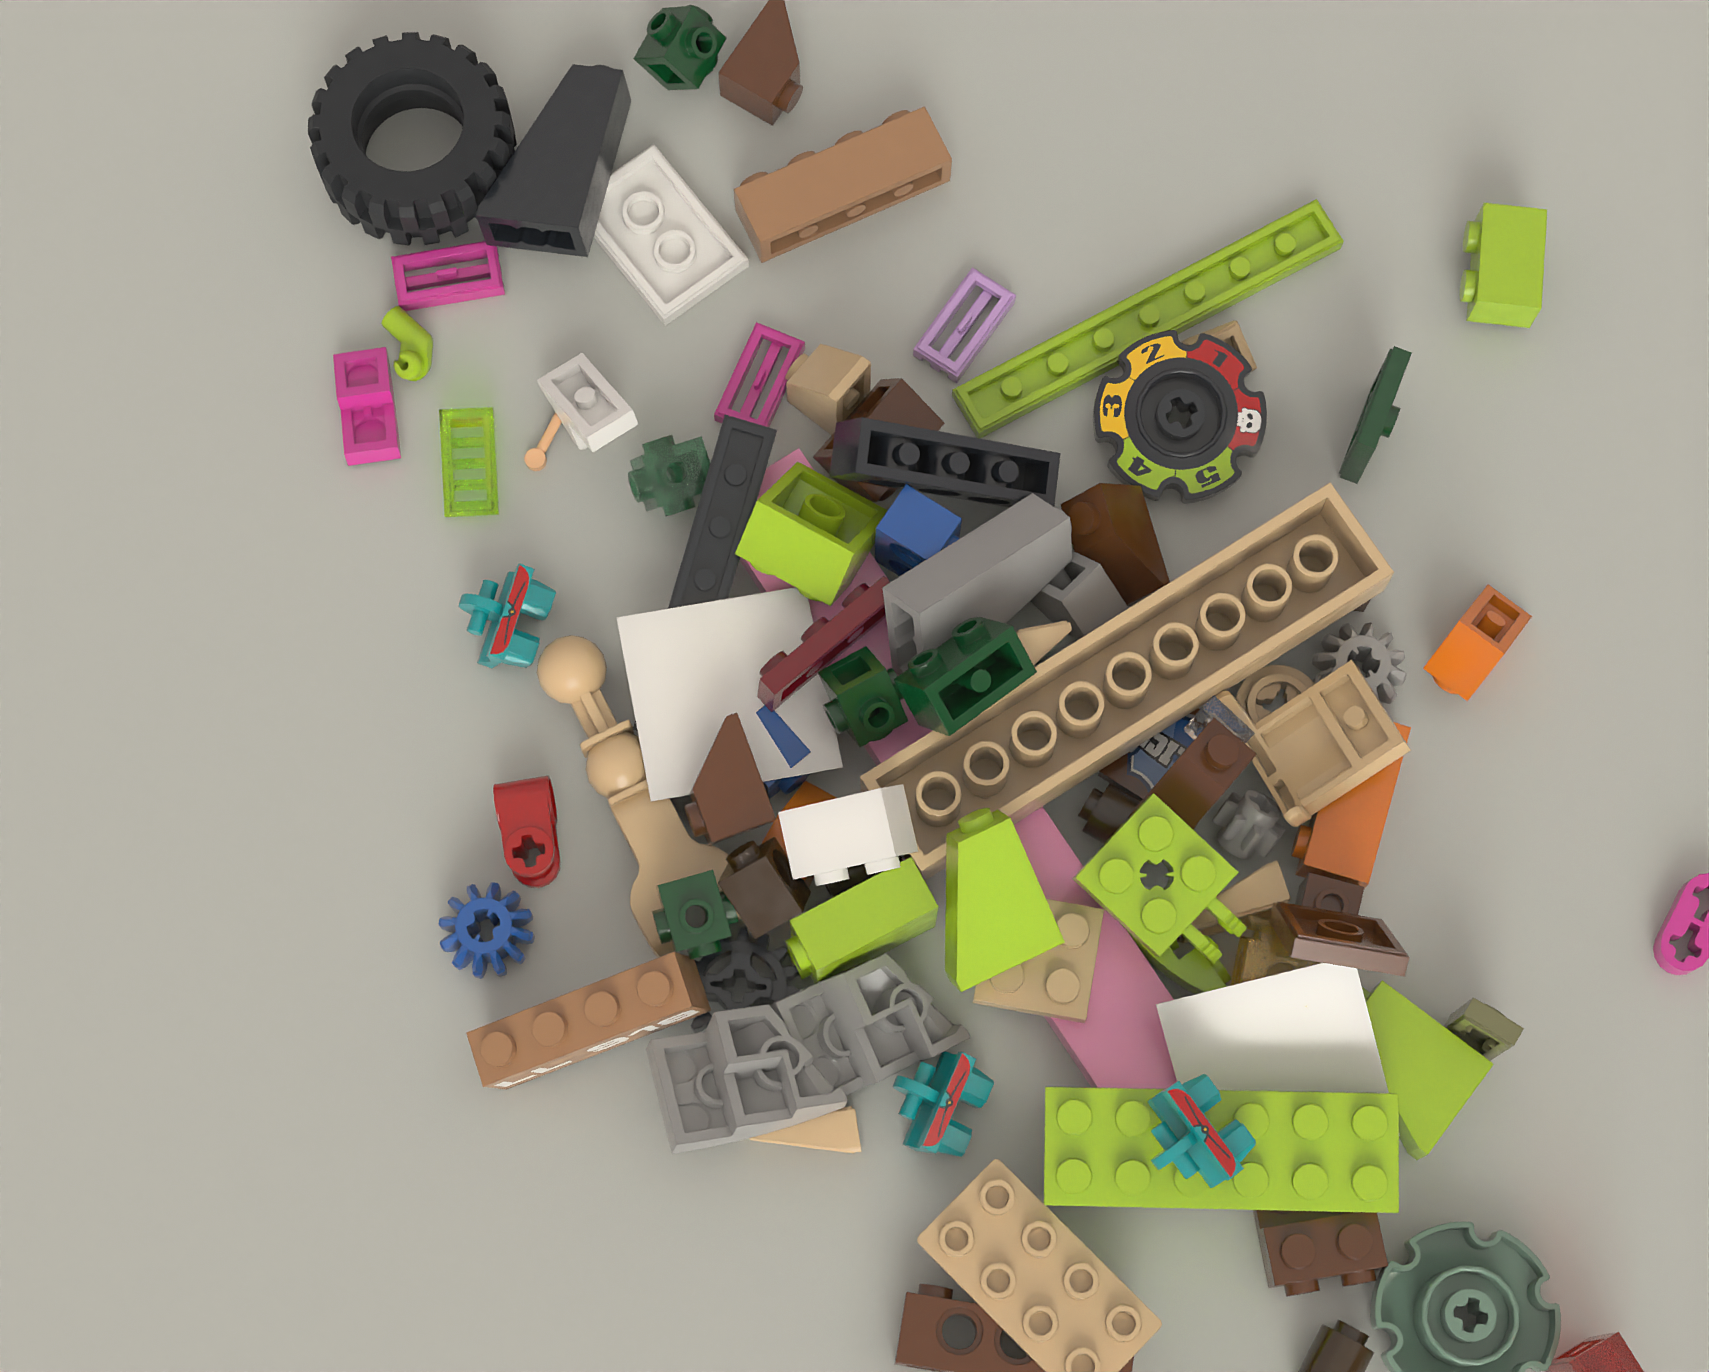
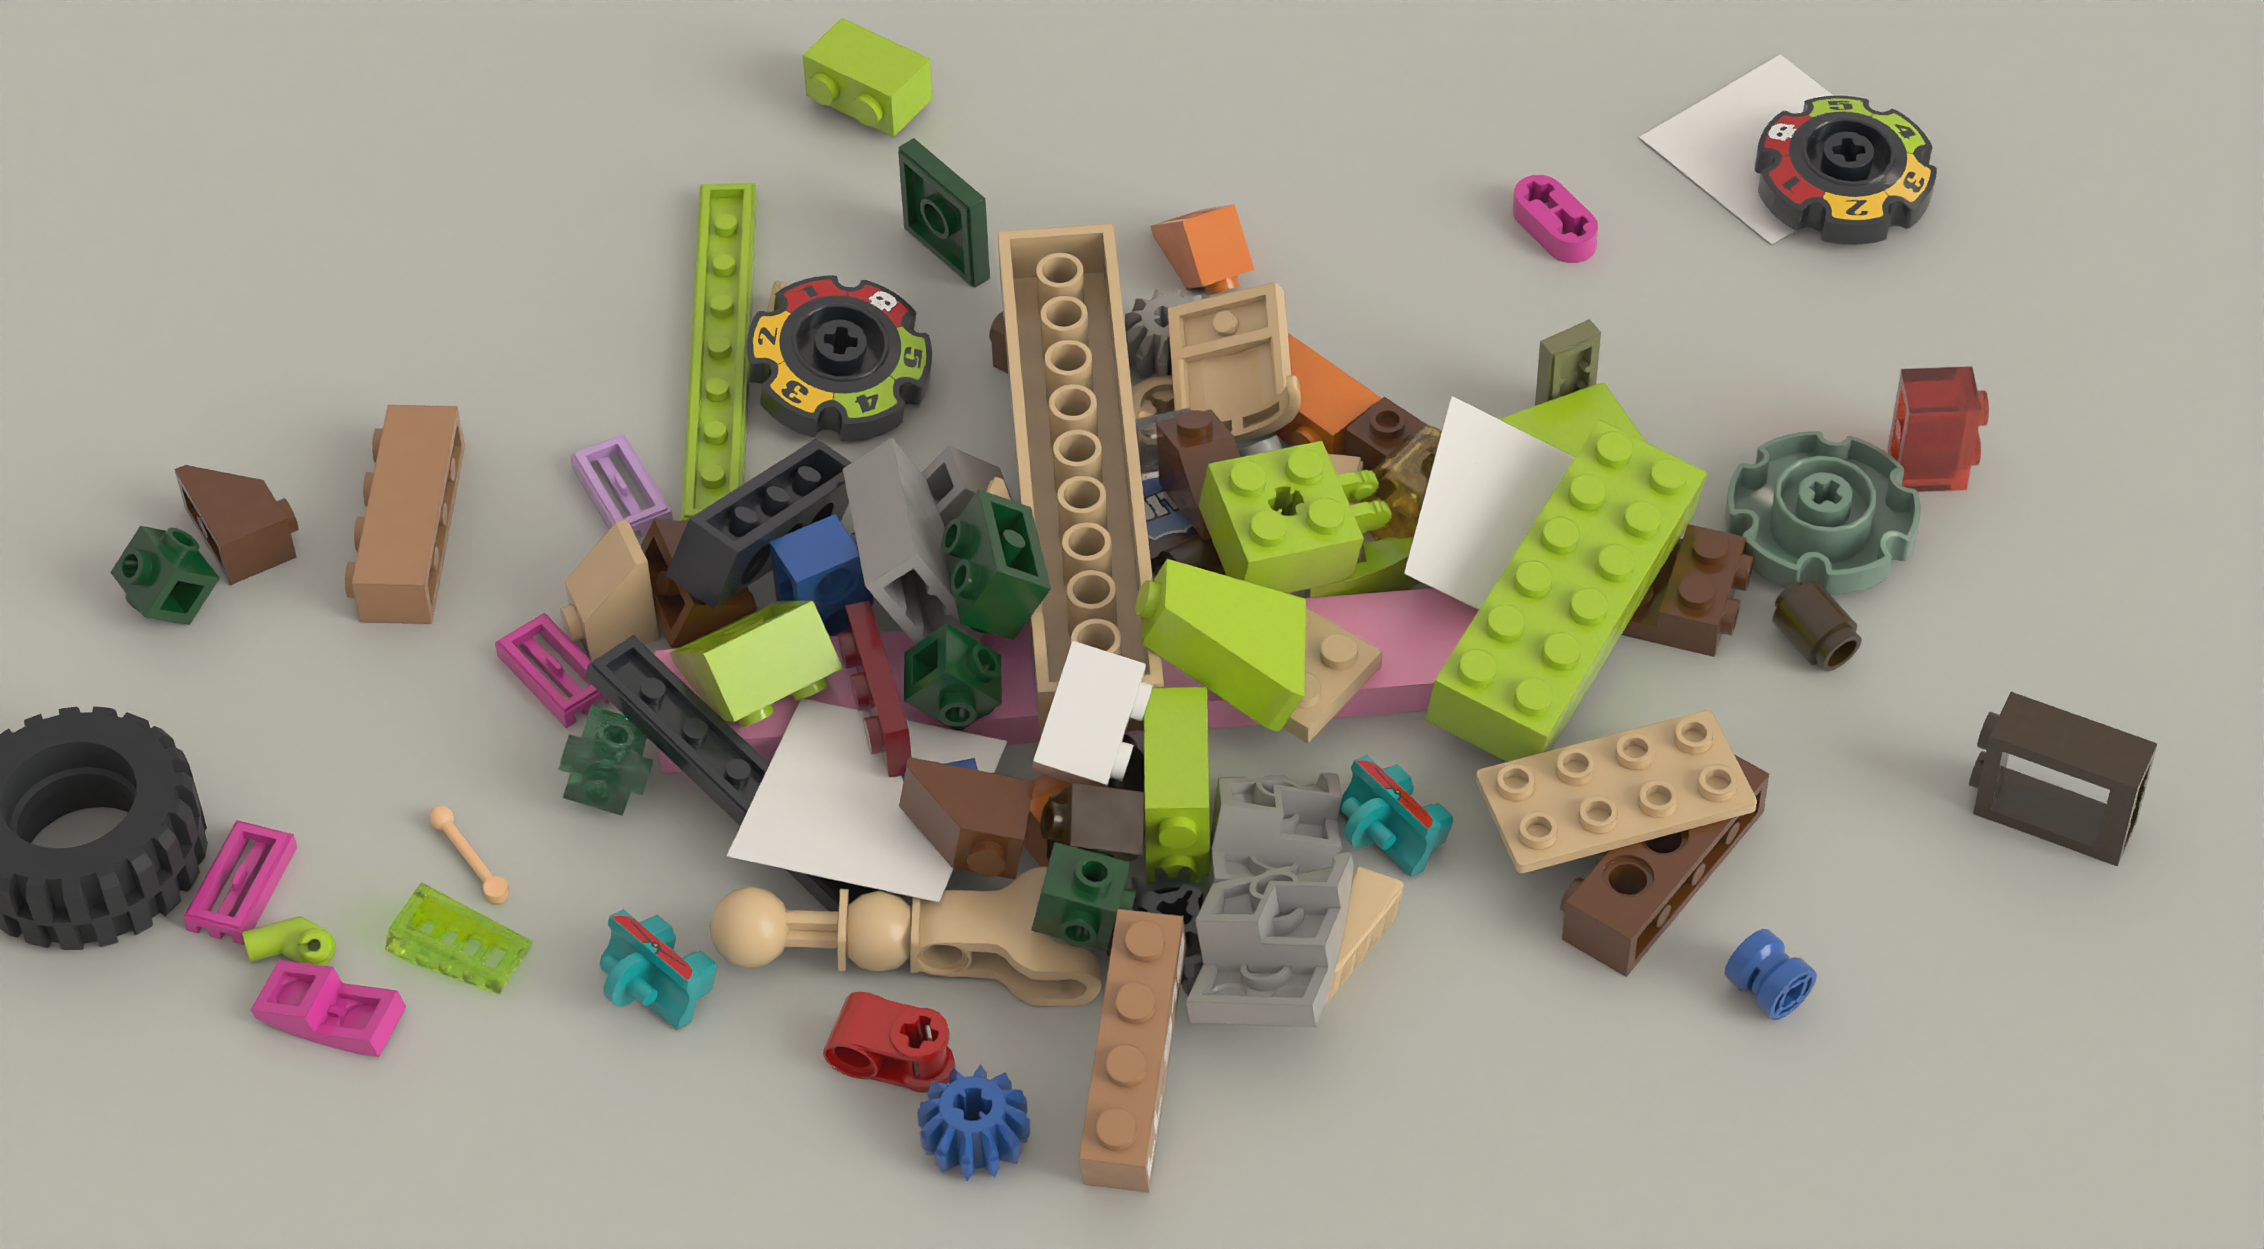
camera: 60 degrees left, 25 degrees down
black slope [476,64,631,257] -> none
white slope [537,353,638,452] -> none
white tile [593,144,749,326] -> none
reddish brown slope [1060,483,1170,606] -> none
teal hips [1147,1074,1256,1188] -> none
reddish brown tile [1269,901,1410,977] -> none

